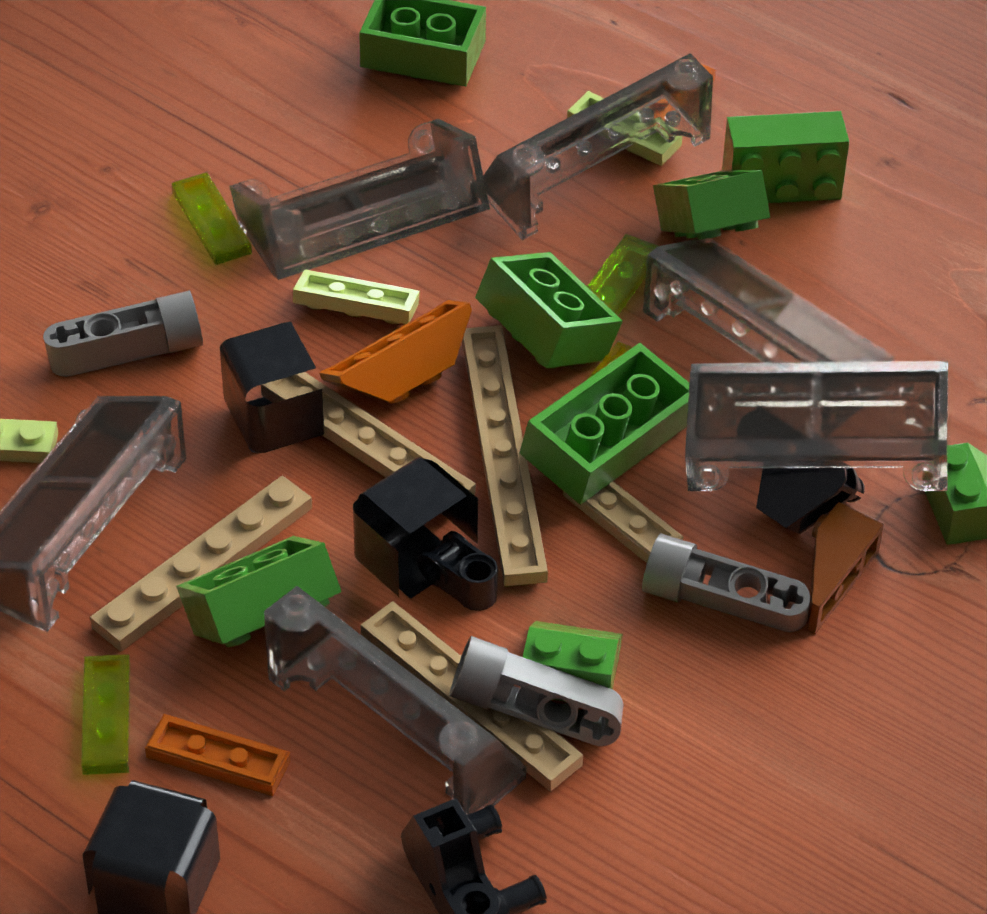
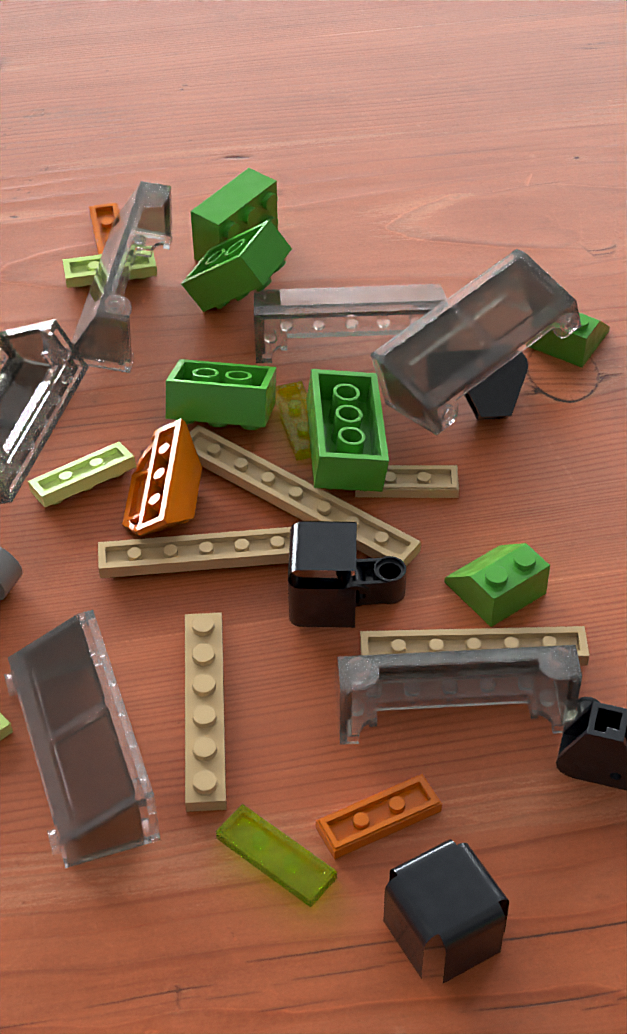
camera: 45 degrees left, 0 degrees up
bright green brick [176,536,342,647] -> none
black piece [220,321,324,453] -> none
light grey beam [449,636,624,746] -> none
clear neon green tile [587,234,661,316] -> none
light grey beam [642,533,810,632] -> none
dark orange slope [808,502,884,634] -> none

